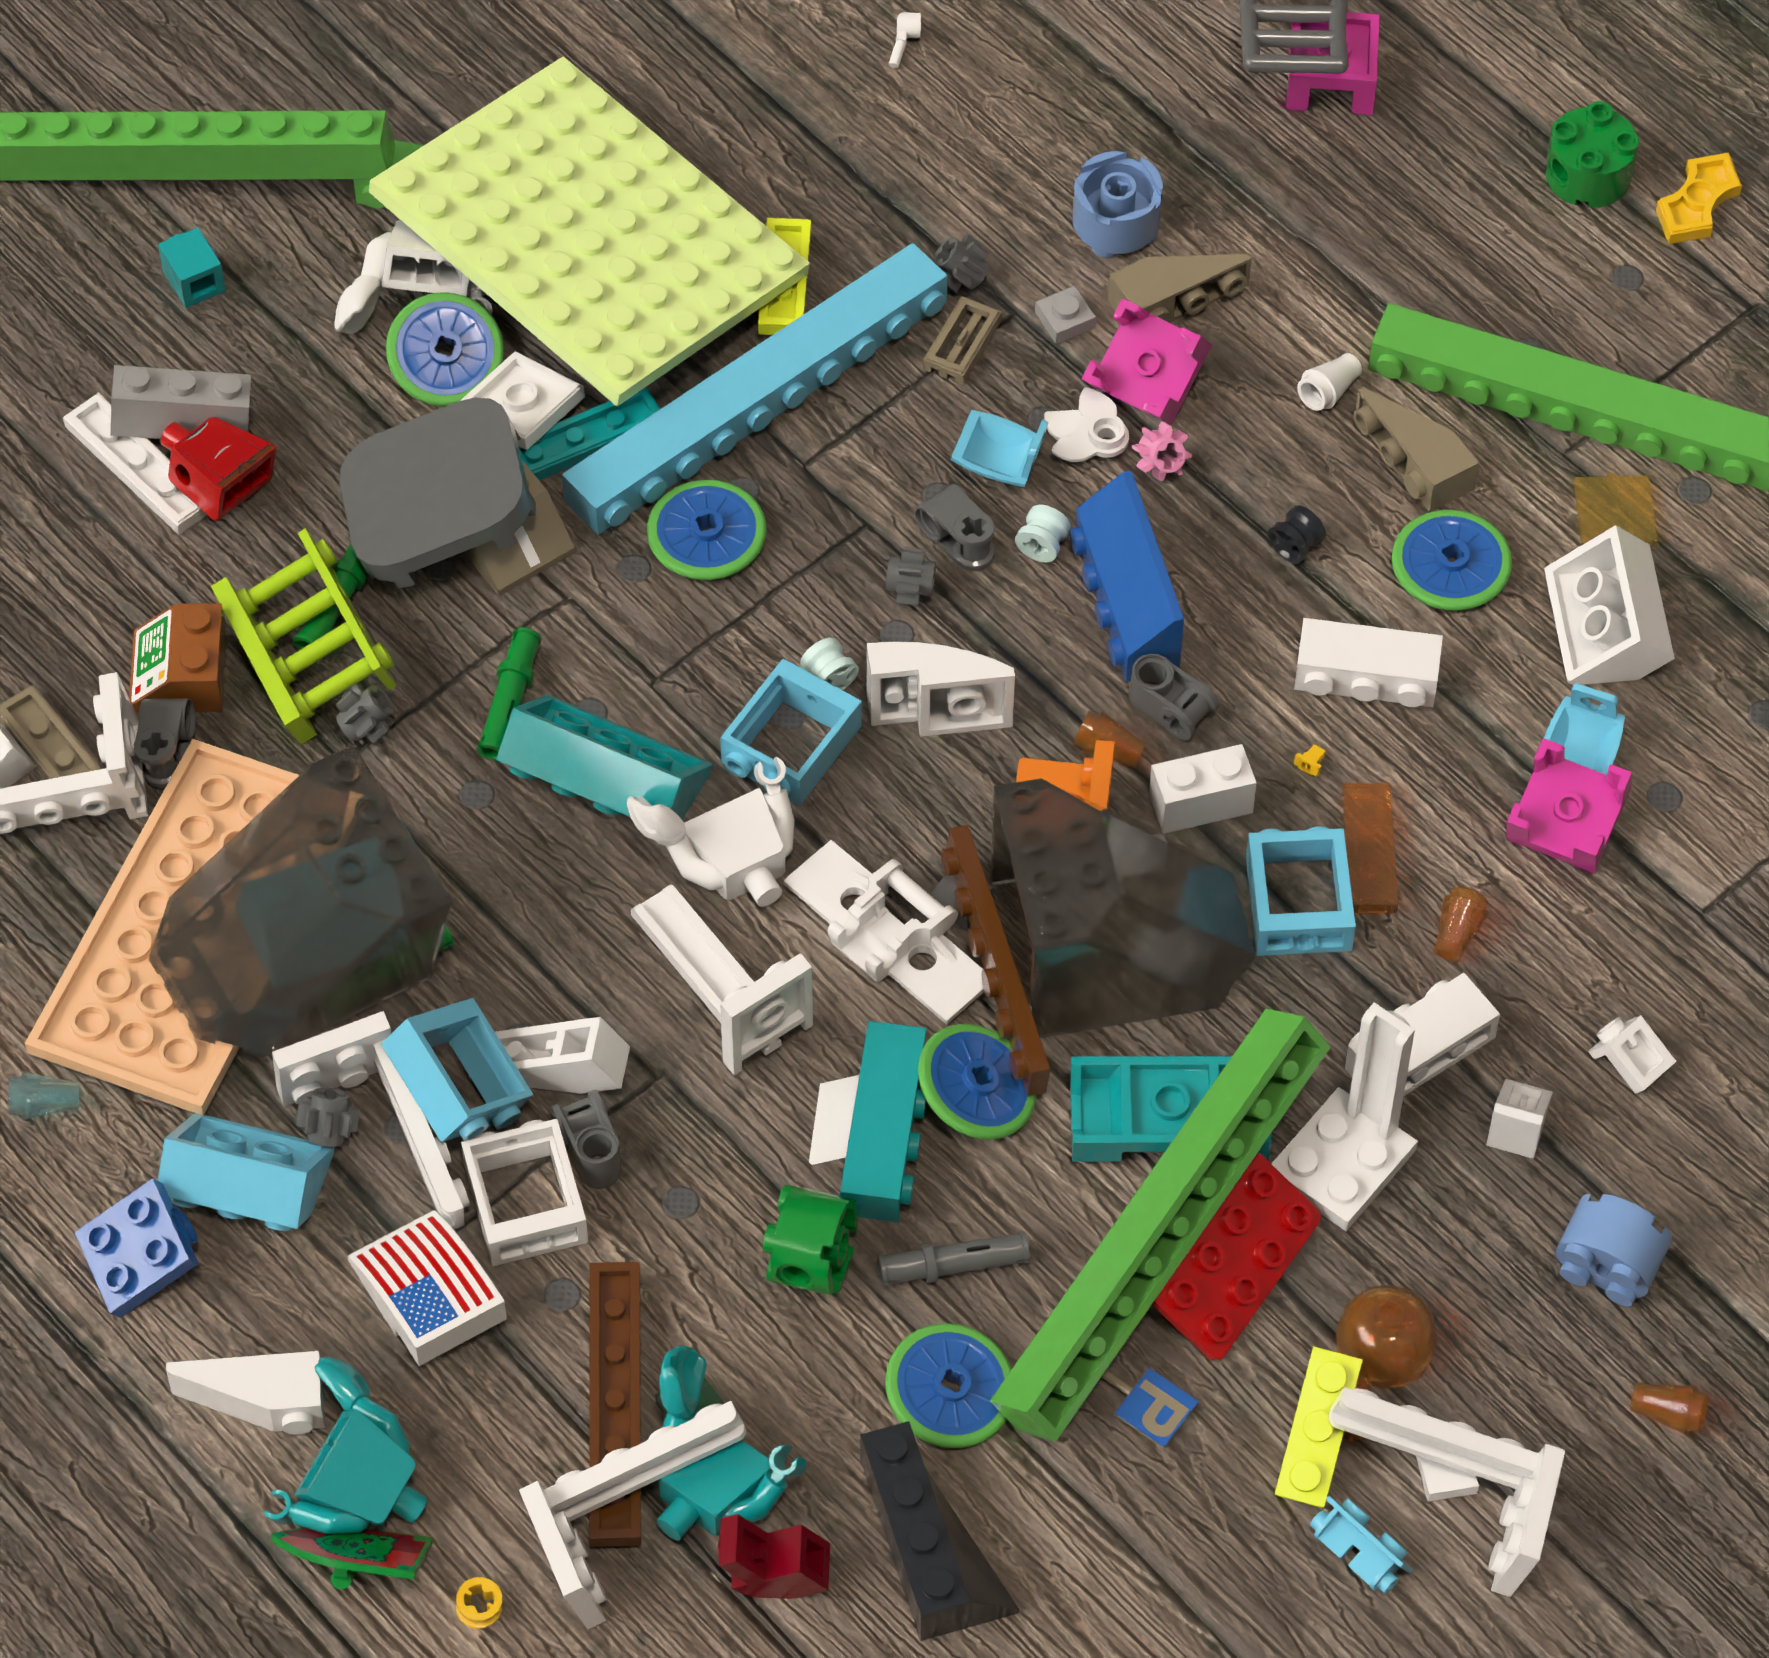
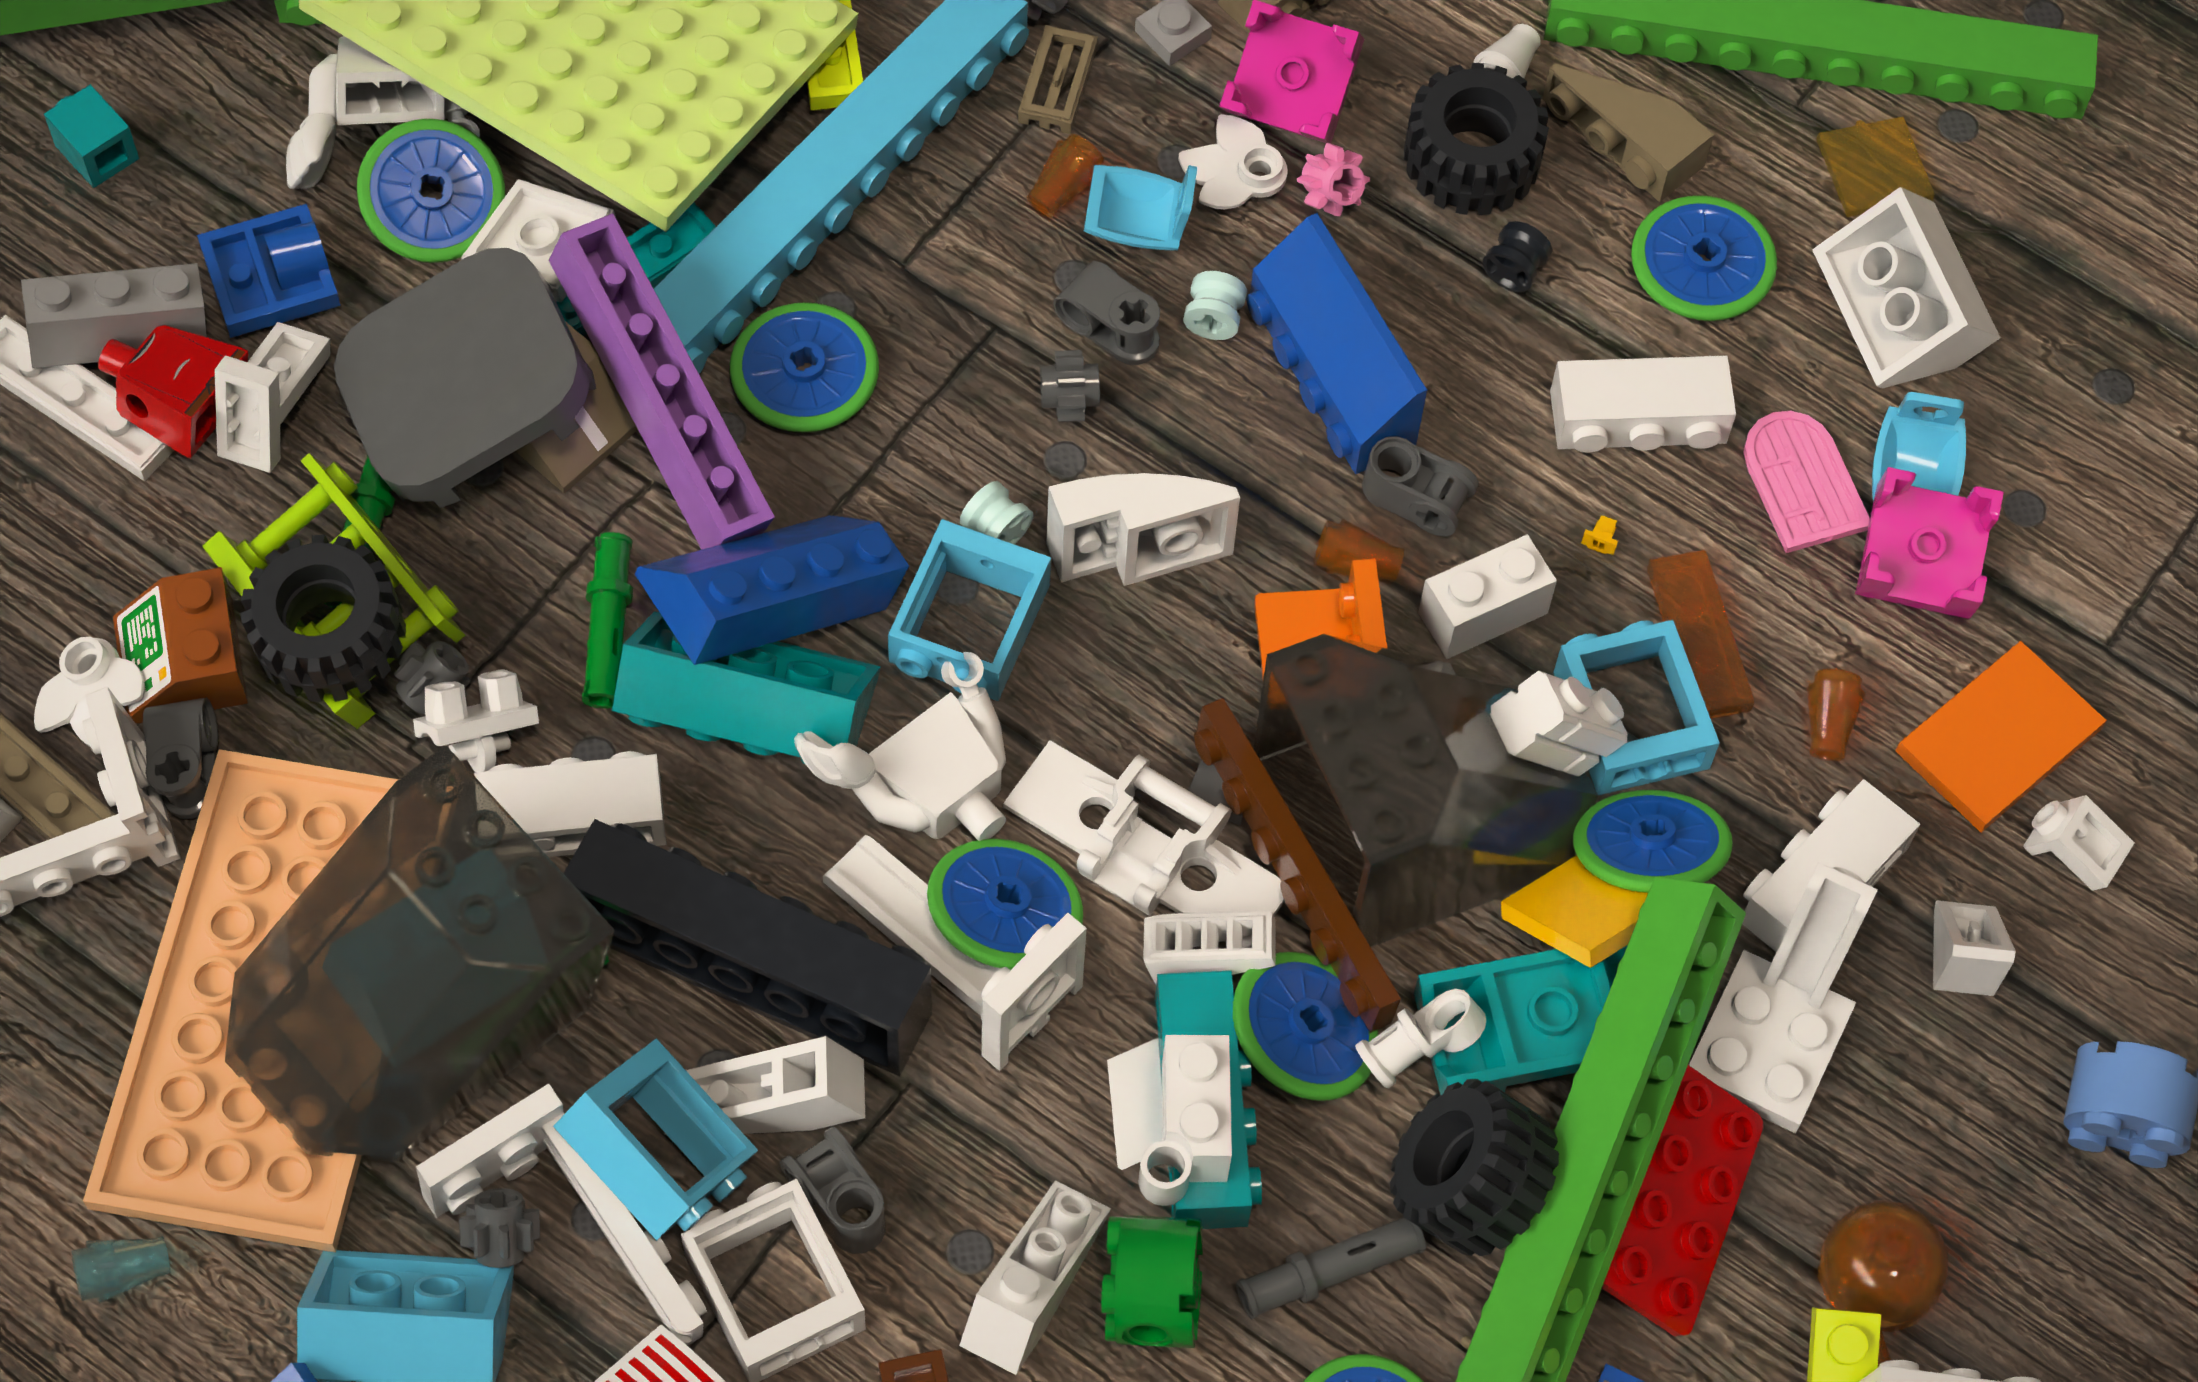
camera: 15 degrees left, 5 degrees up
none -> white plate [34,637,144,746]
none -> blue plate [197,204,341,338]
none -> white bracket [215,322,330,473]
none -> black tyre [240,534,406,702]
none -> white hips [413,669,539,772]
none -> white brick [474,751,667,862]
none -> medium lavender brick [548,213,775,550]
none -> black brick [559,819,932,1077]
none -> blue slope [635,515,909,665]
none -> blue wheel [927,839,1083,970]
none -> white slope [959,1180,1111,1375]
none -> clear orange cone [1026,134,1104,218]
none -> white hinge [1138,1035,1232,1206]
none -> white slope [1143,911,1276,984]
none -> white connector [1355,989,1487,1089]
none -> black tyre [1390,1079,1559,1256]
none -> black tyre [1404,63,1549,216]
none -> white brick [1489,671,1628,777]
none -> yellow tile [1501,855,1648,968]
none -> blue wheel [1573,790,1733,893]
none -> bright pink window [1743,411,1870,553]
none -> orange tile [1895,641,2107,833]

